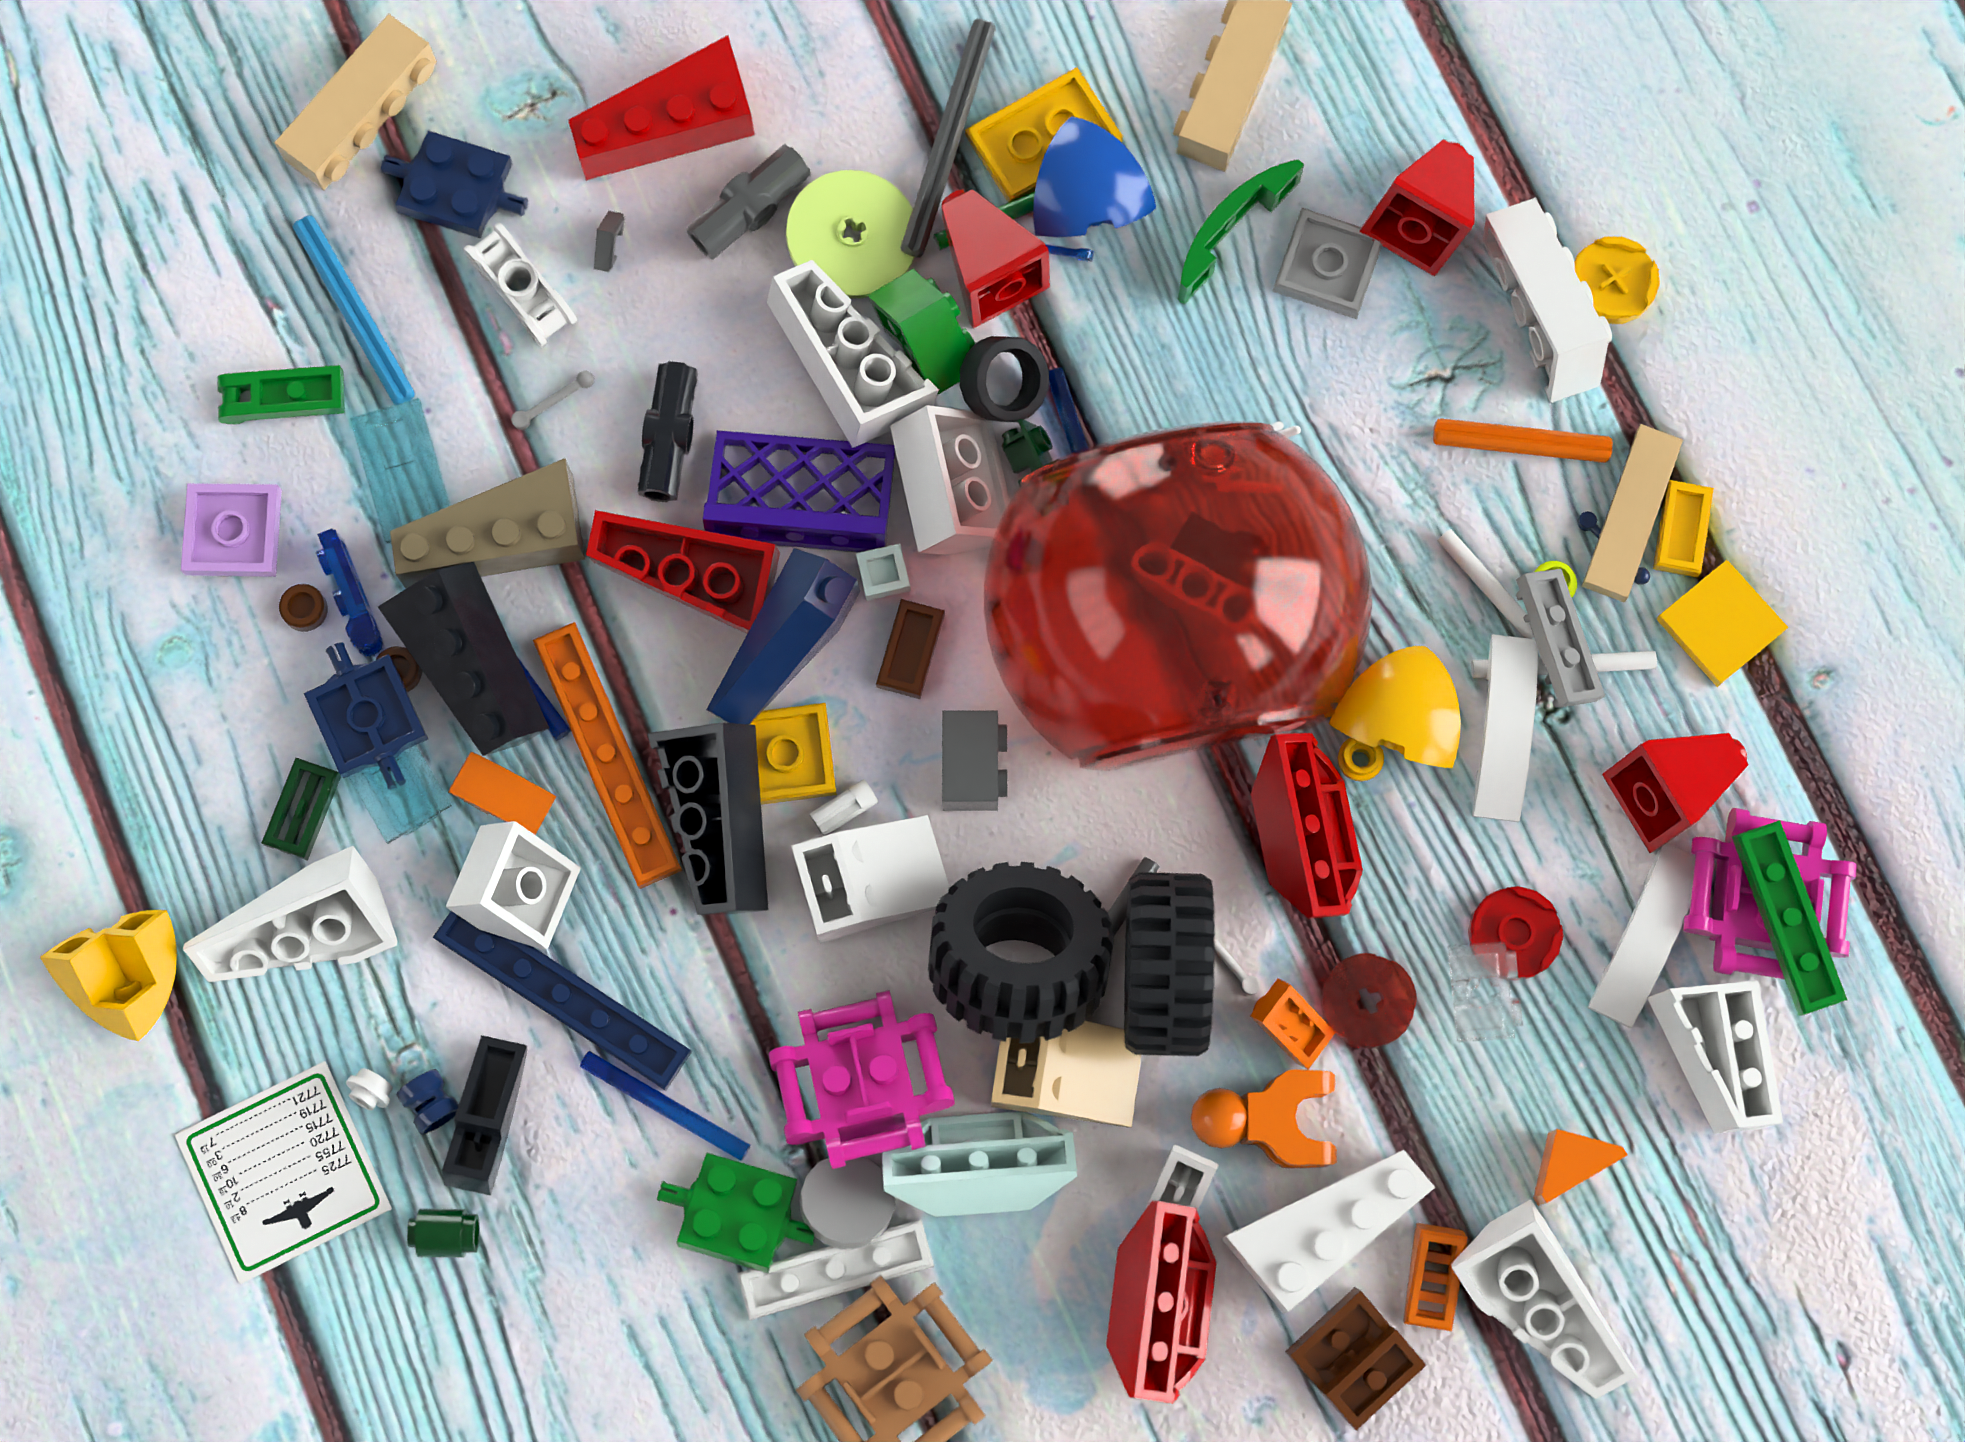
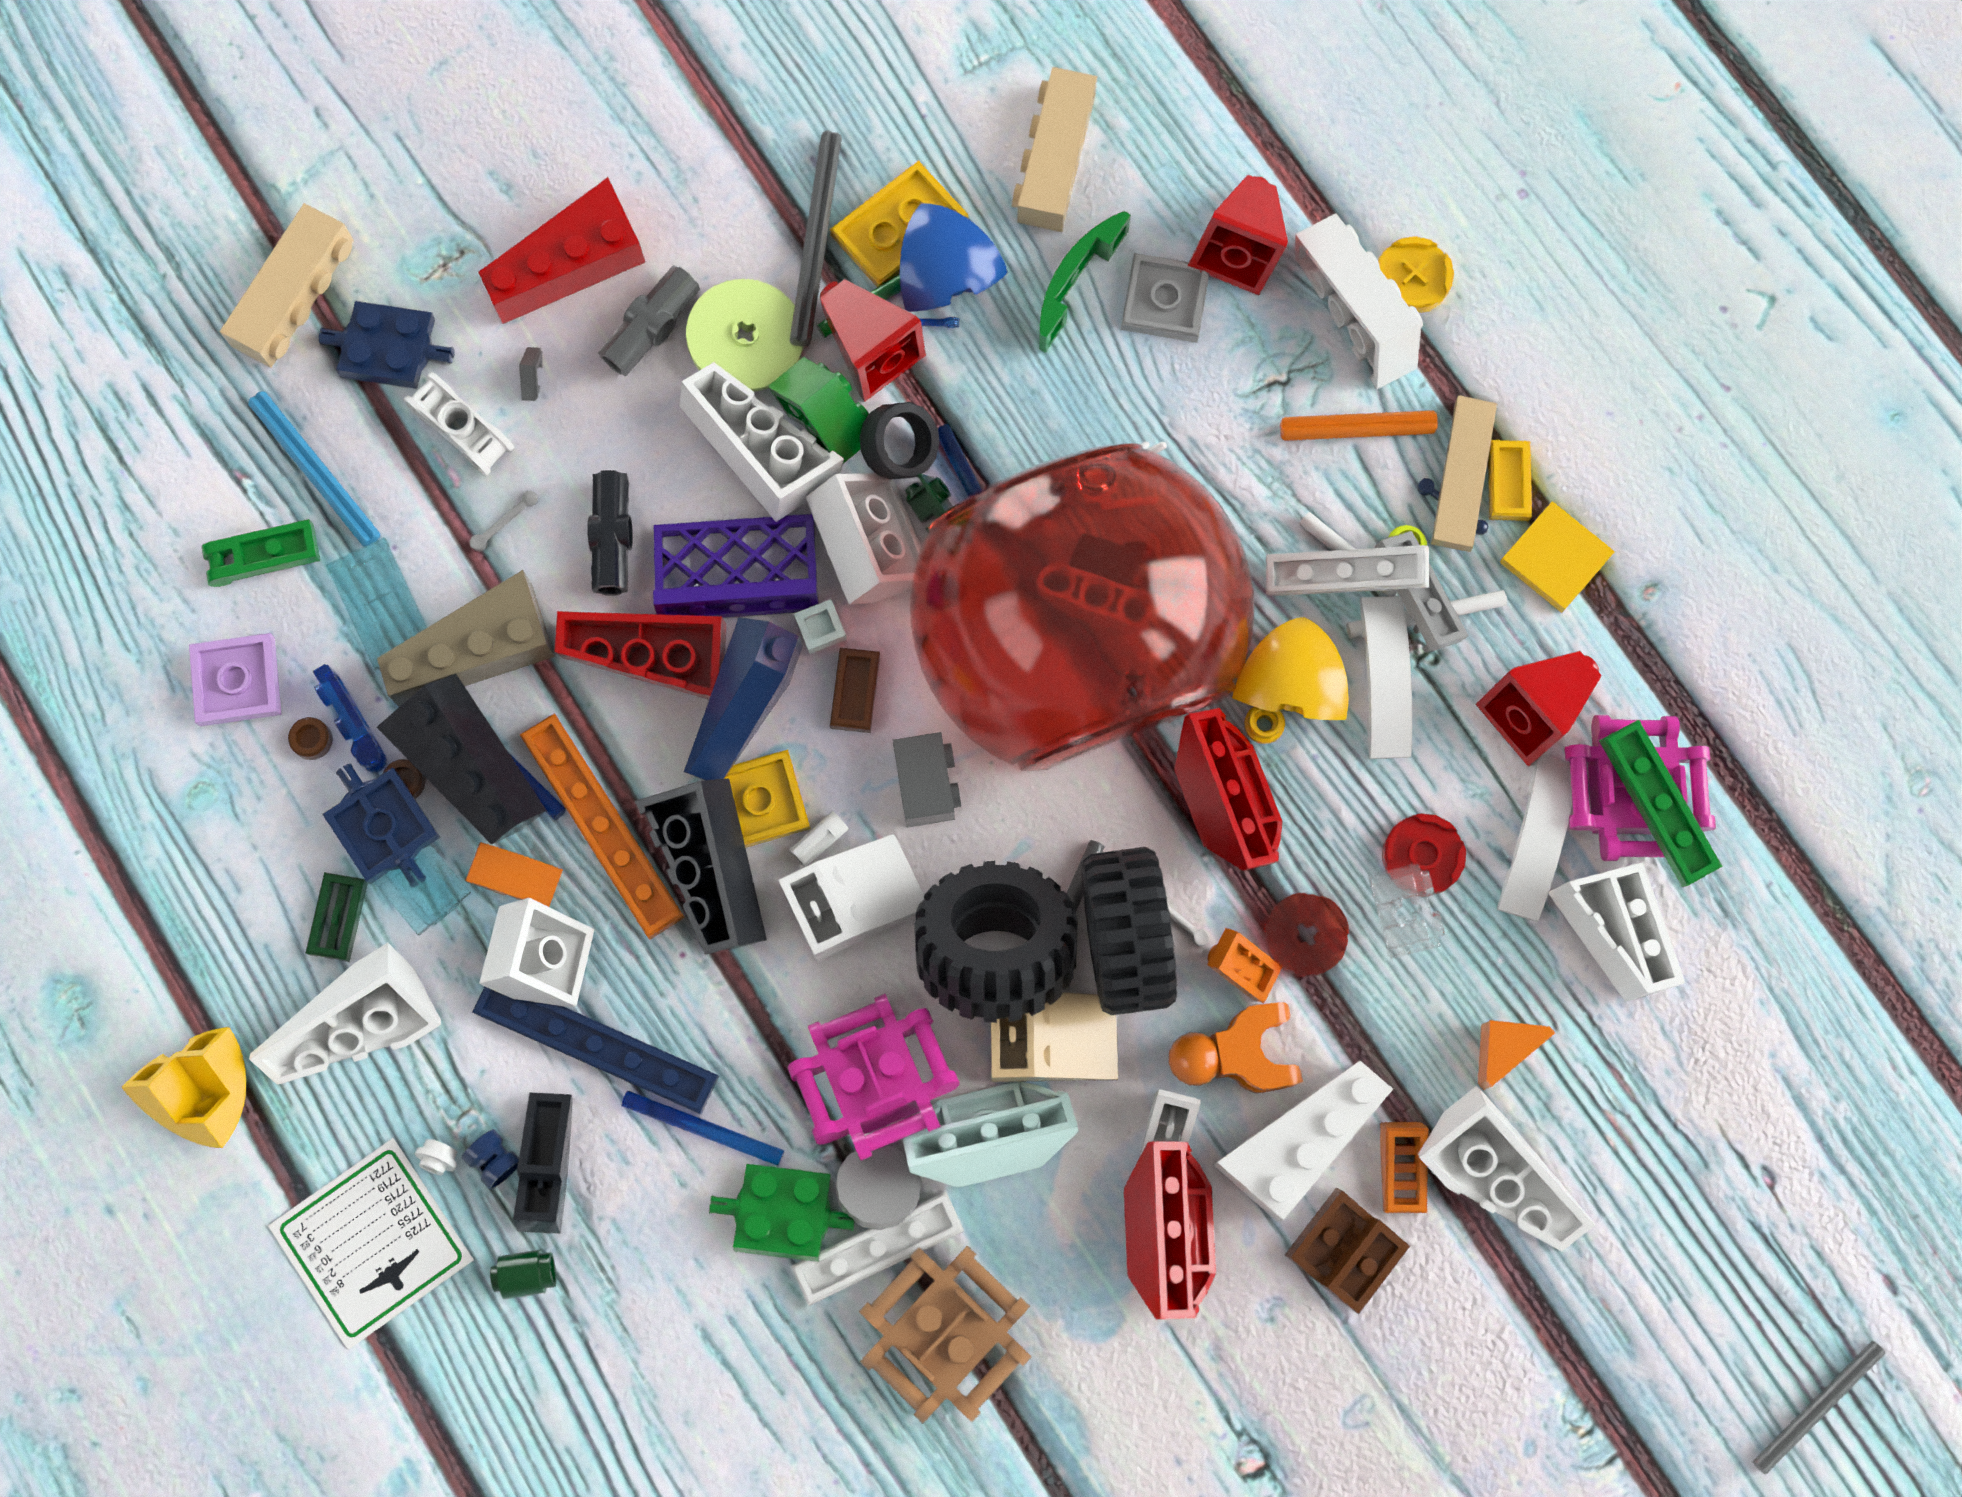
camera: 10 degrees left, 0 degrees up
none -> white tile [1266,545,1429,596]

